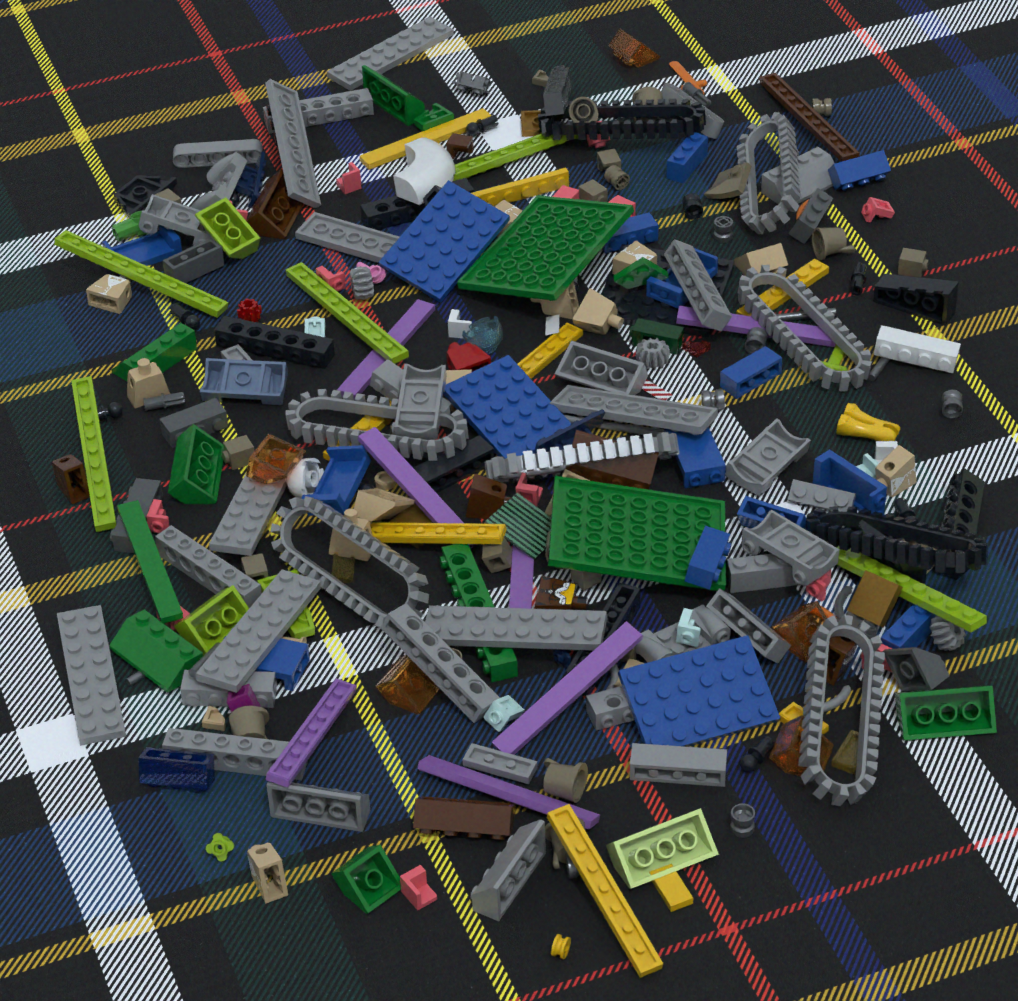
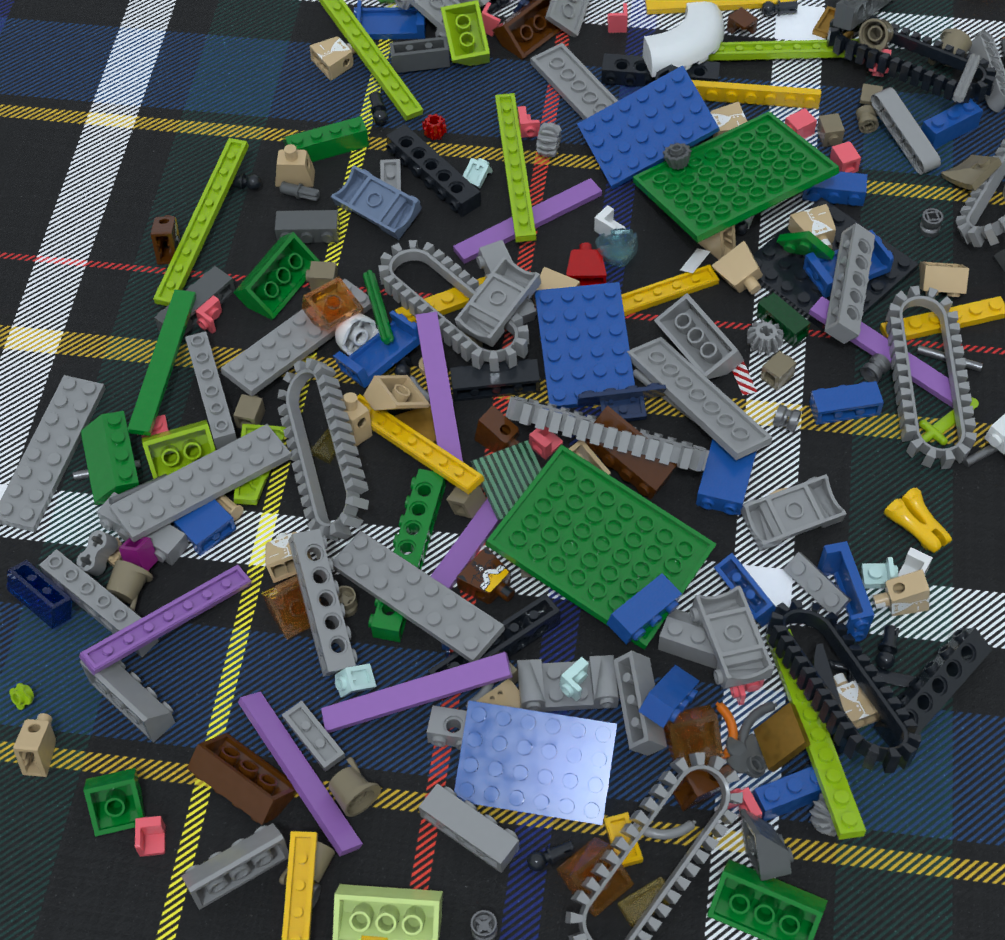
camera: 30 degrees right, 15 degrees up
bright pink plate [356,262,386,284] -> none
black wheel [682,193,703,220] -> none
clear red tile [682,340,711,358] -> none
none -> light grey axle [77,530,118,576]
none -> tan torso [265,532,313,583]
none -> green axle [363,270,394,345]
none -> blue brick [638,665,700,728]
none -> dark grey piece [663,143,691,170]
none -> dark tan brick [760,351,796,391]
none -> light grey beam [871,87,941,175]
none -> light grey axle [952,53,981,103]

